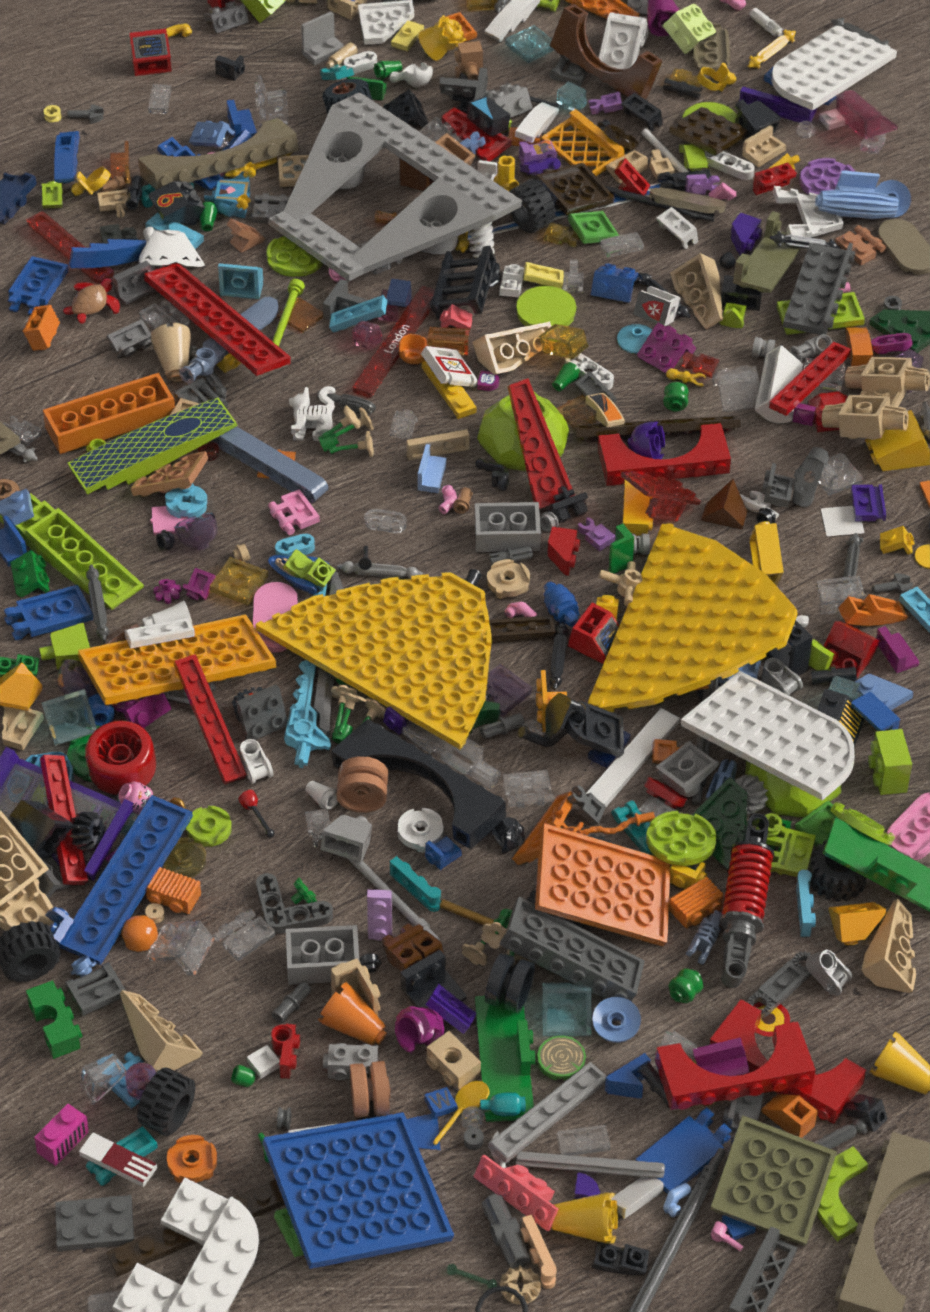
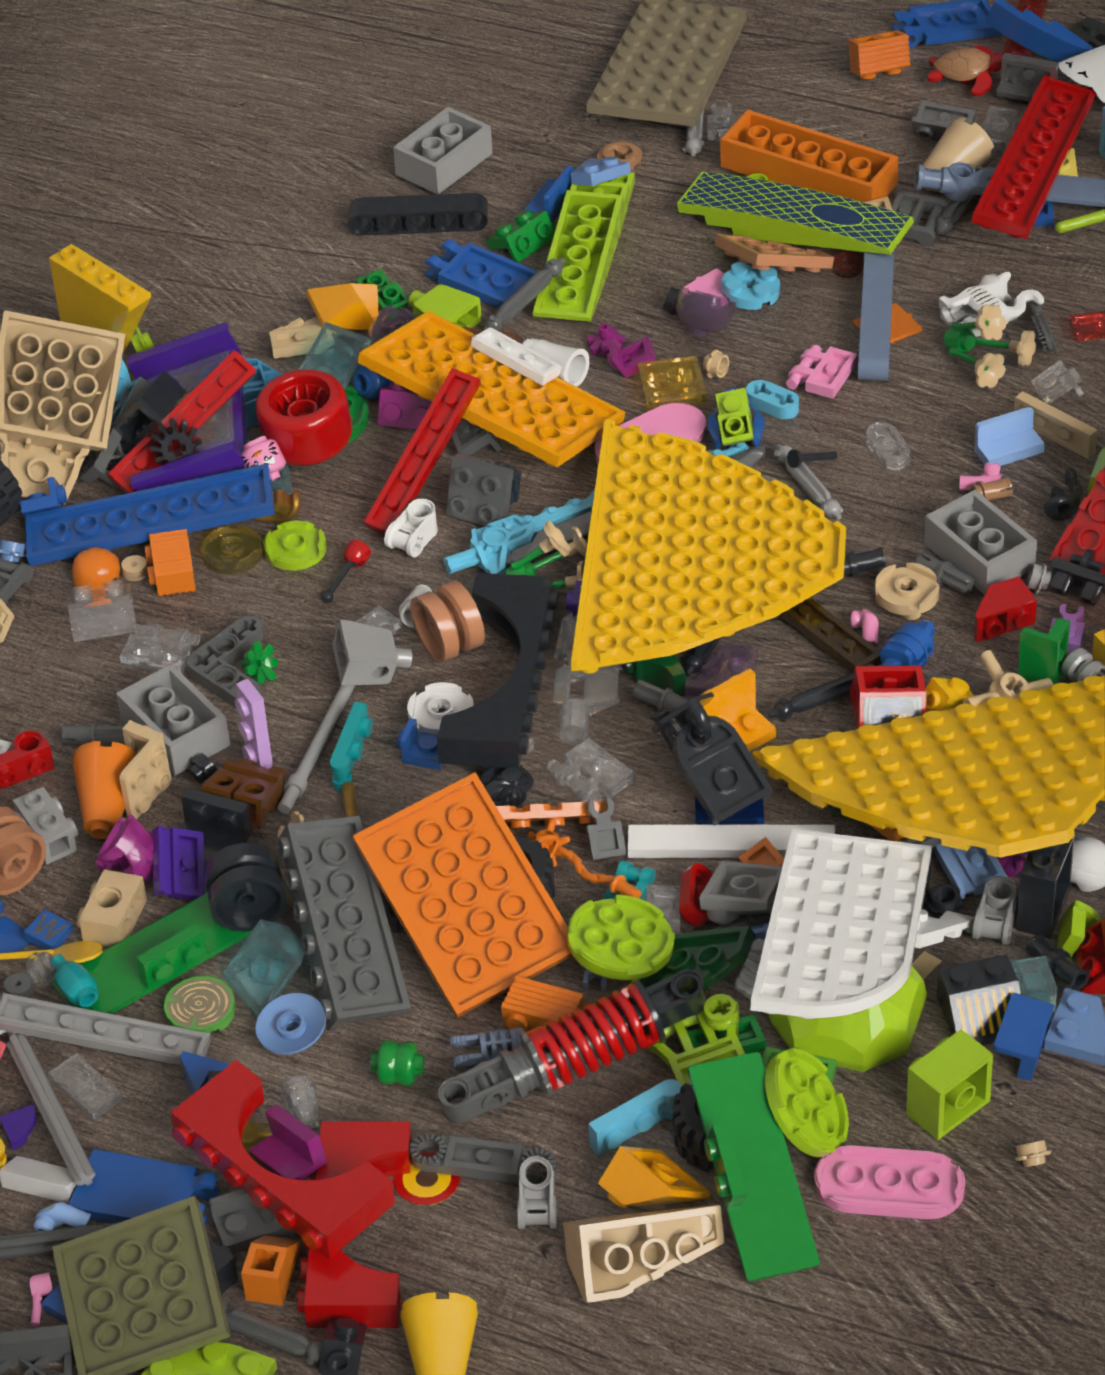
camera: 60 degrees right, 5 degrees down
yellow bracket [670,862,707,889] -> none

